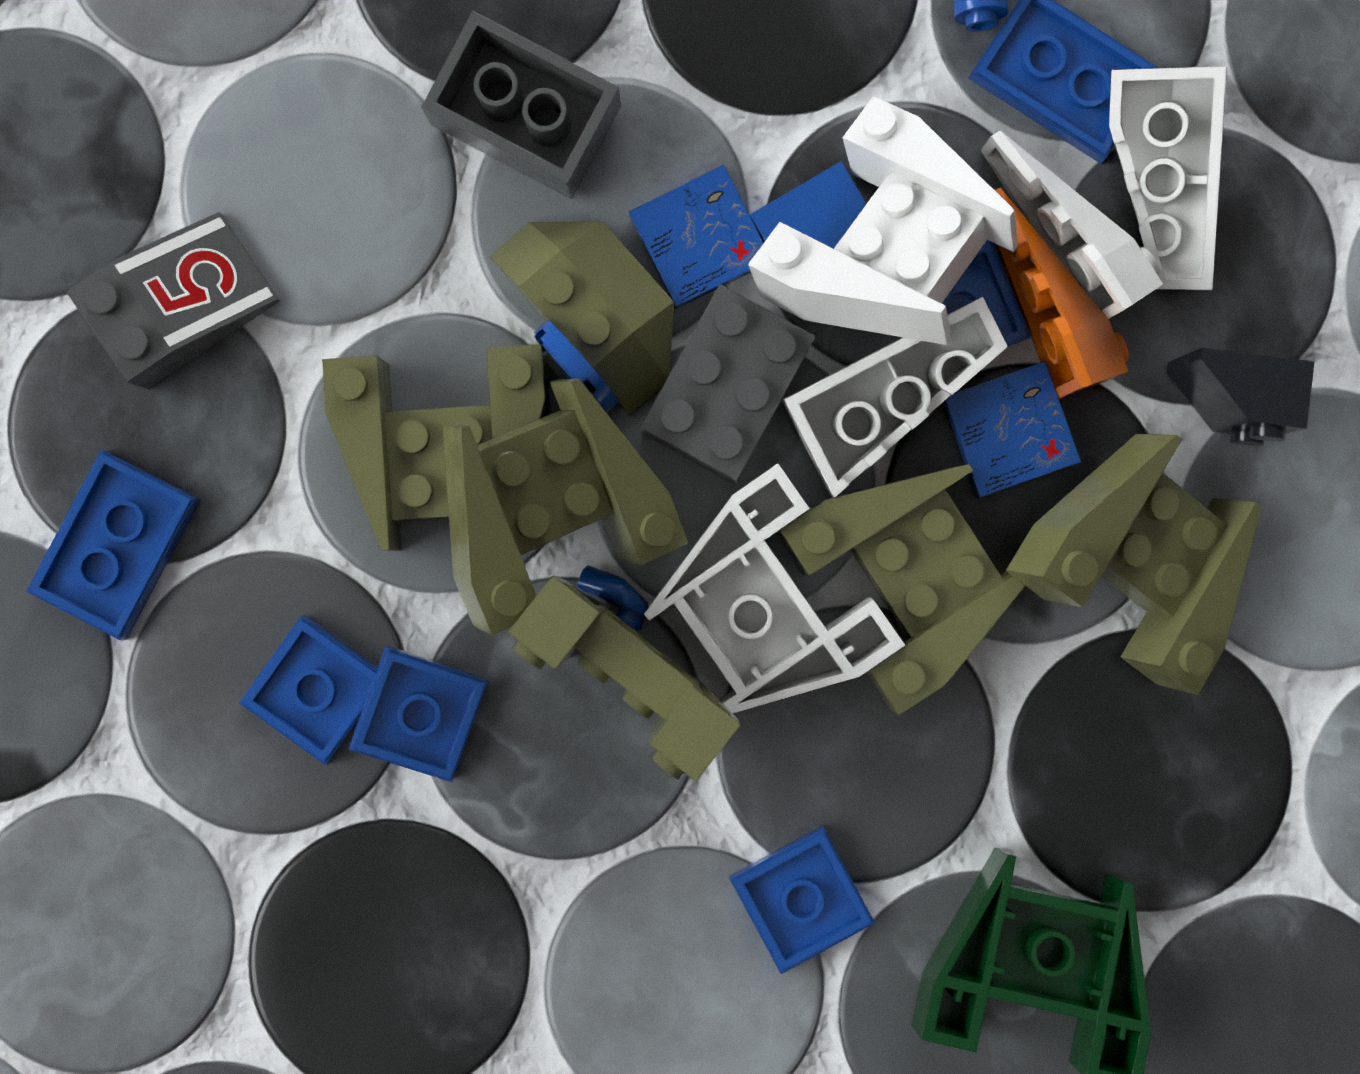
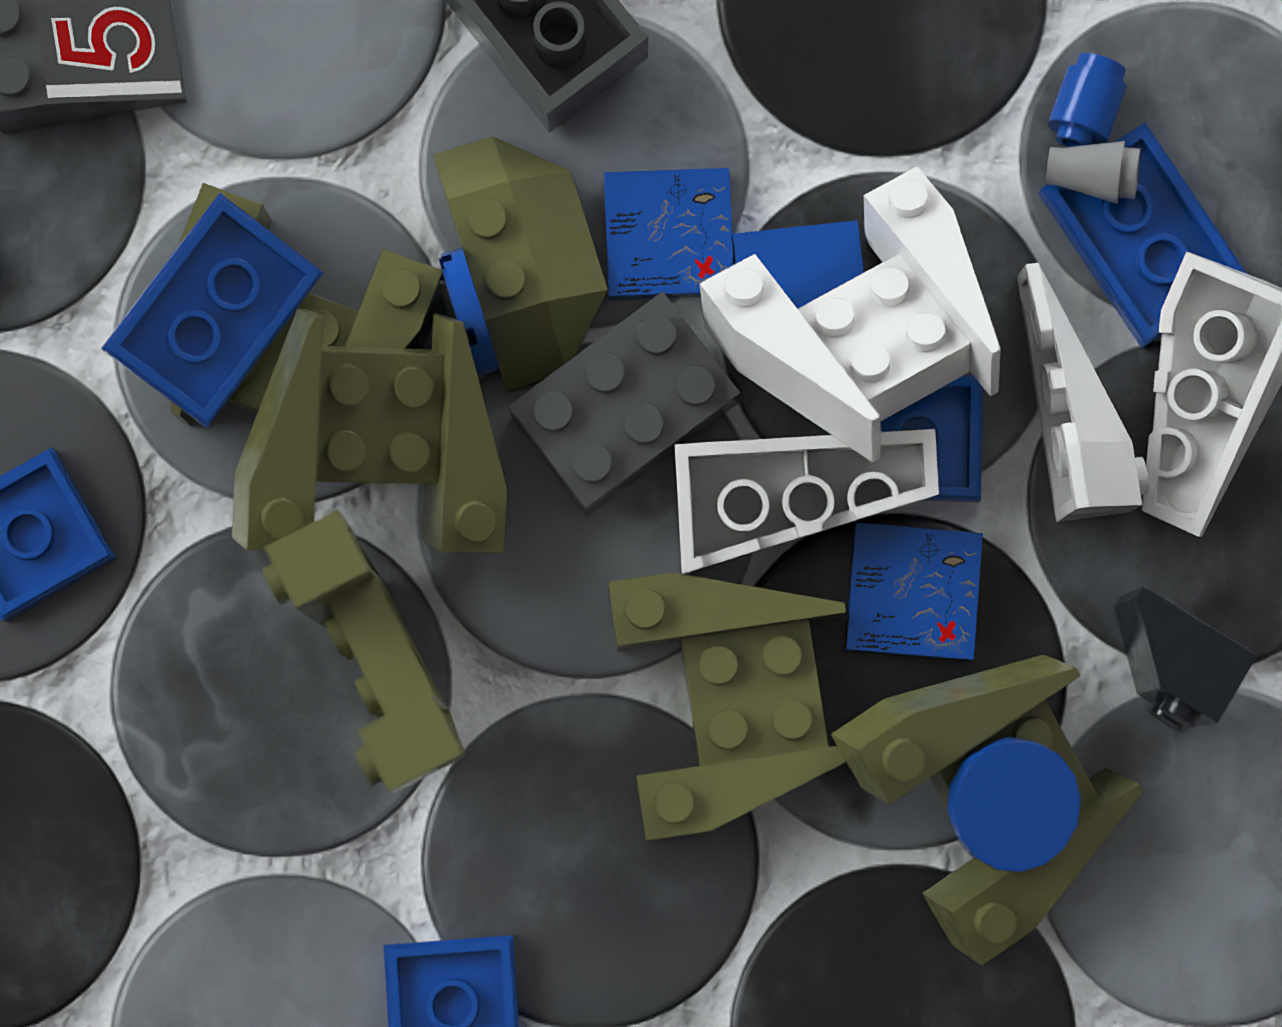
camera: 20 degrees right, 5 degrees down
blue tile [349,645,489,782] -> none
blue arm [578,565,649,631] -> none
white wedge [644,464,905,713] -> none
orange wedge [995,187,1129,399] -> none
none -> blue tile [100,193,324,427]
none -> blue tile [947,737,1081,872]
none -> light grey cone [1046,141,1141,204]

